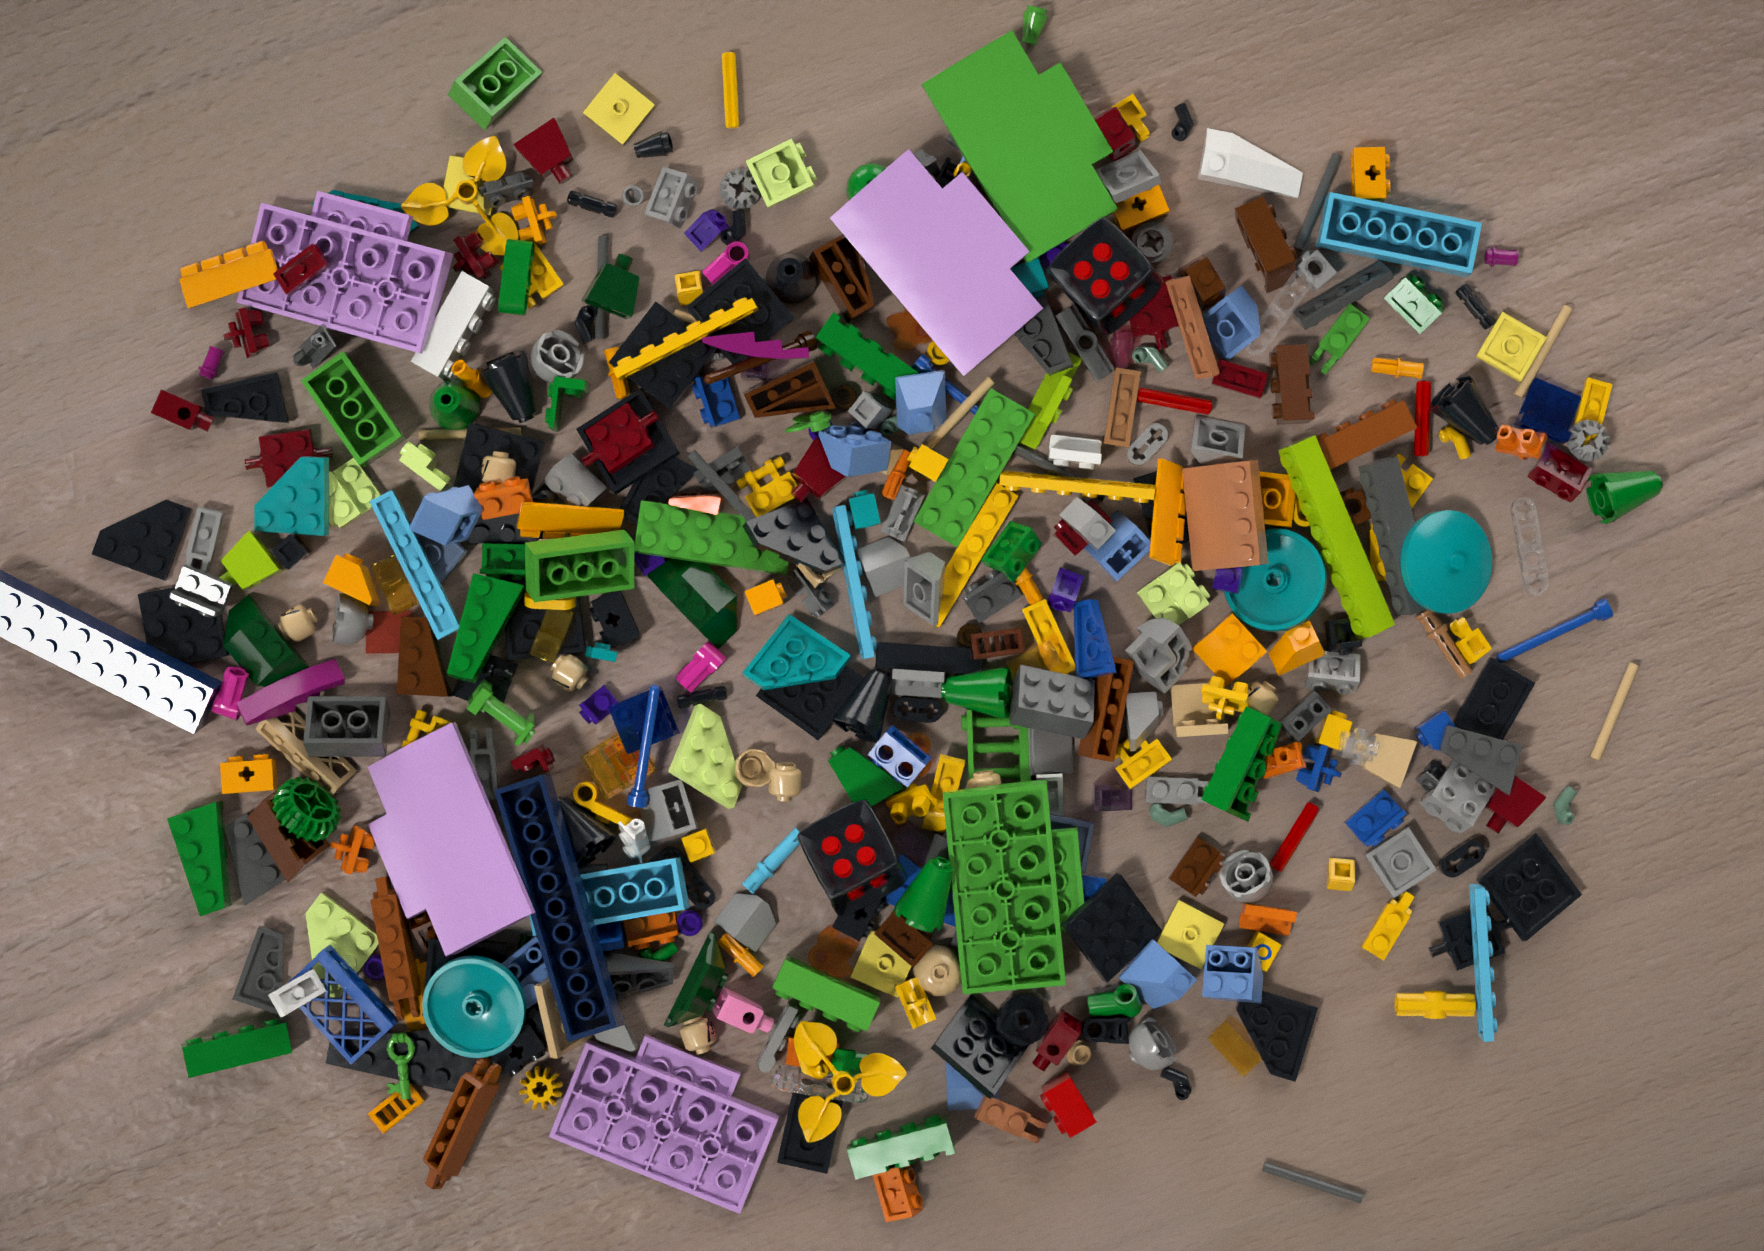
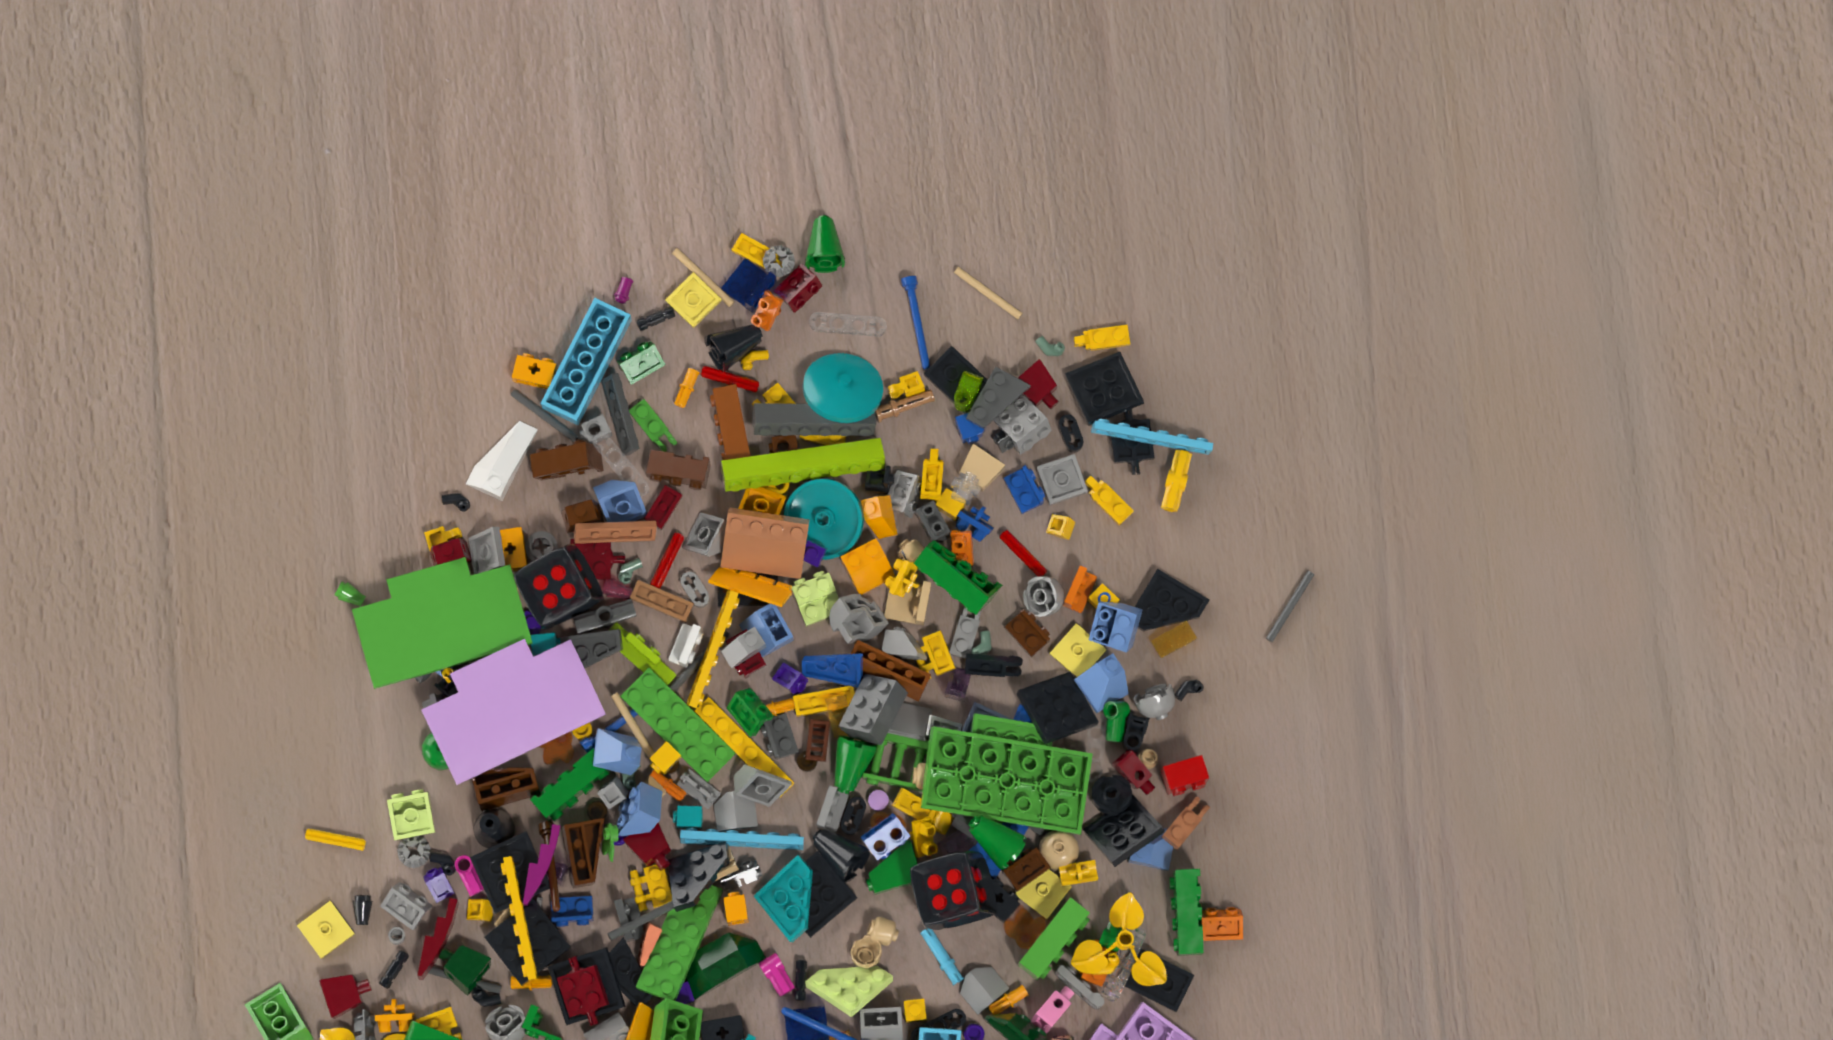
camera: 75 degrees left, 10 degrees down
black slope [875,642,984,674] -> none
none -> dark red slope [417,898,459,980]
none -> lavender tile [868,790,889,811]
none -> yellow hinge [921,449,944,500]
none -> clear neon green piece [954,371,983,412]
none -> black hinge [965,653,1023,677]
none -> yellow hinge [1074,324,1130,351]

